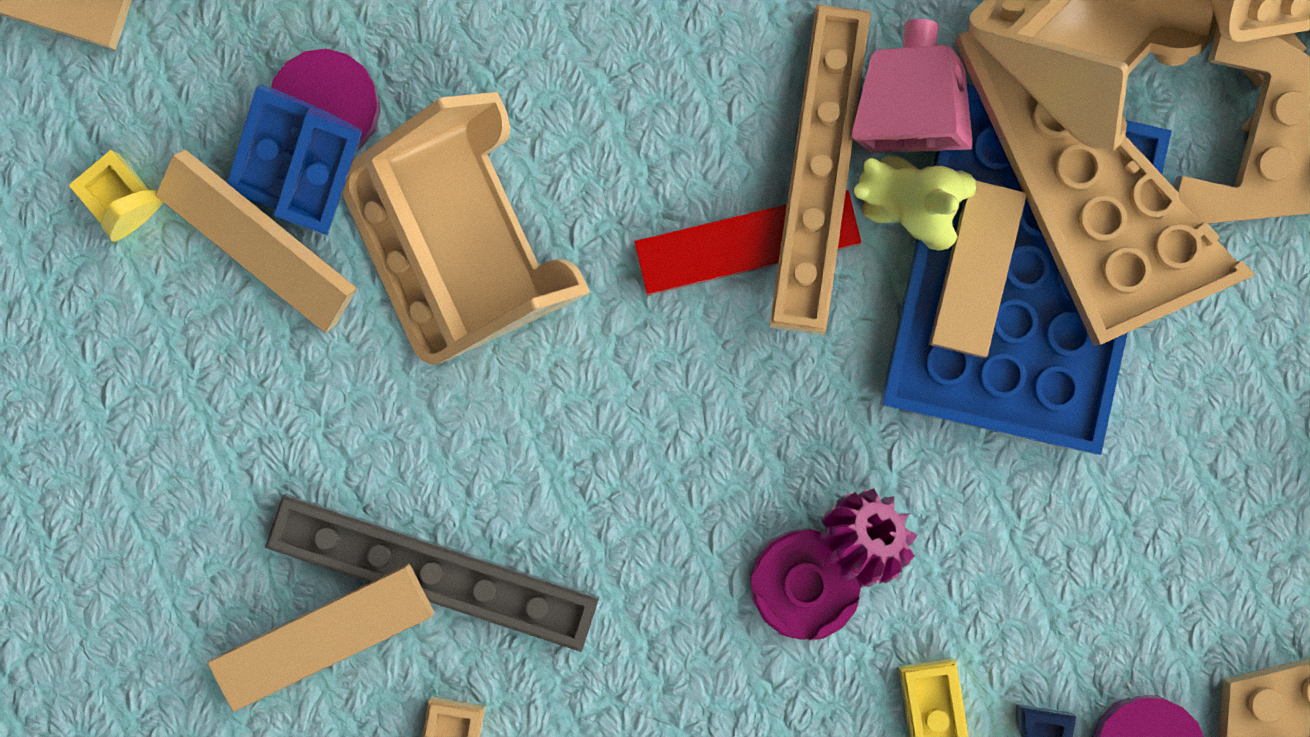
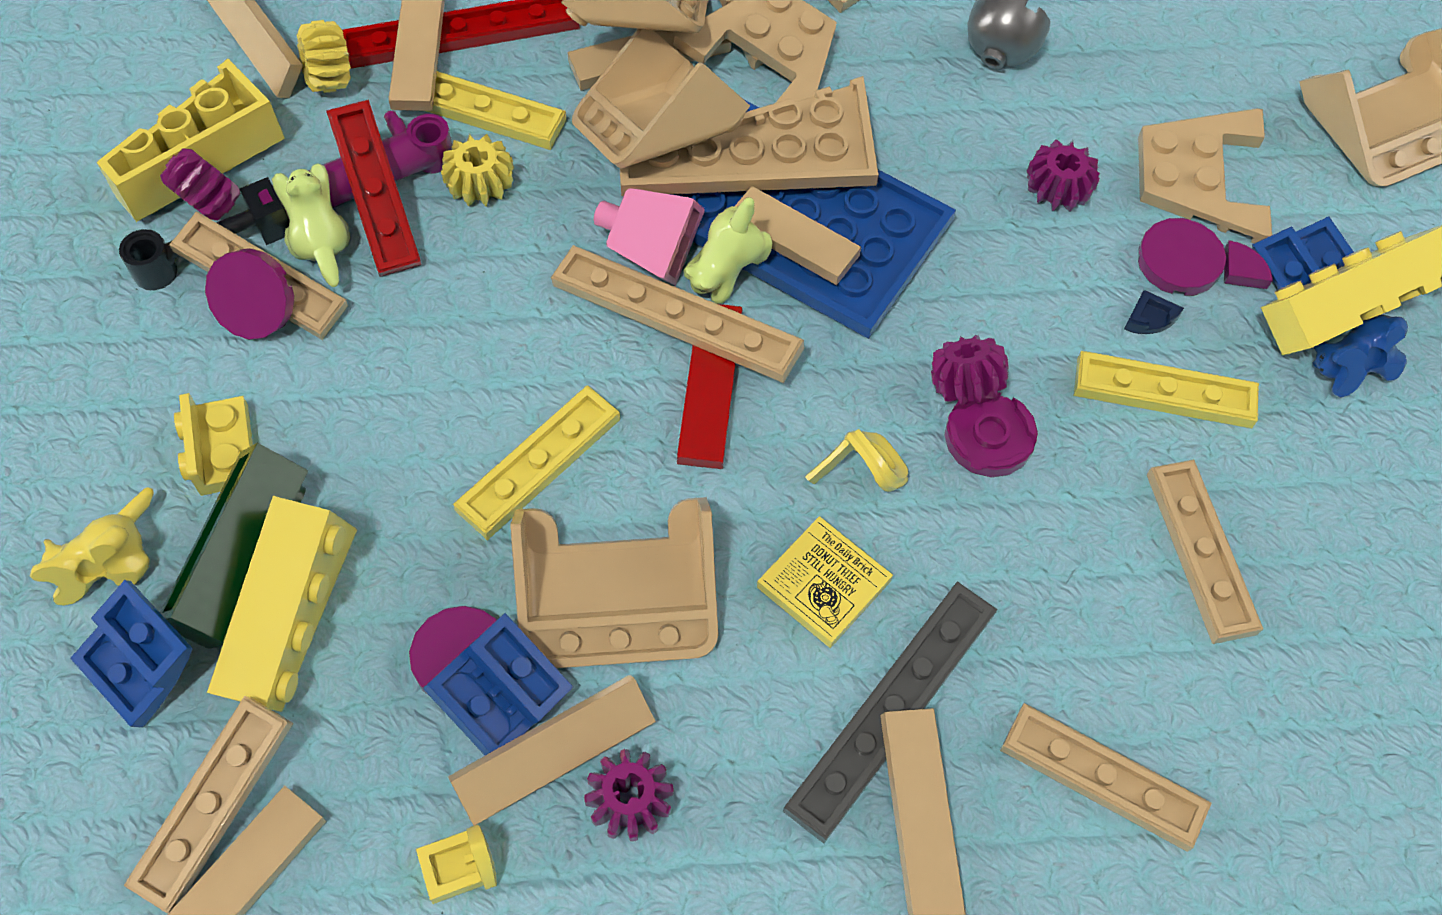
camera: 70 degrees left, 25 degrees down
none -> light yellow tile [453,385,620,541]
none -> magenta gear [584,749,673,841]
none -> light yellow tile [757,516,893,648]
none -> light yellow piece [805,429,908,492]
none -> magenta gear [1027,139,1100,212]

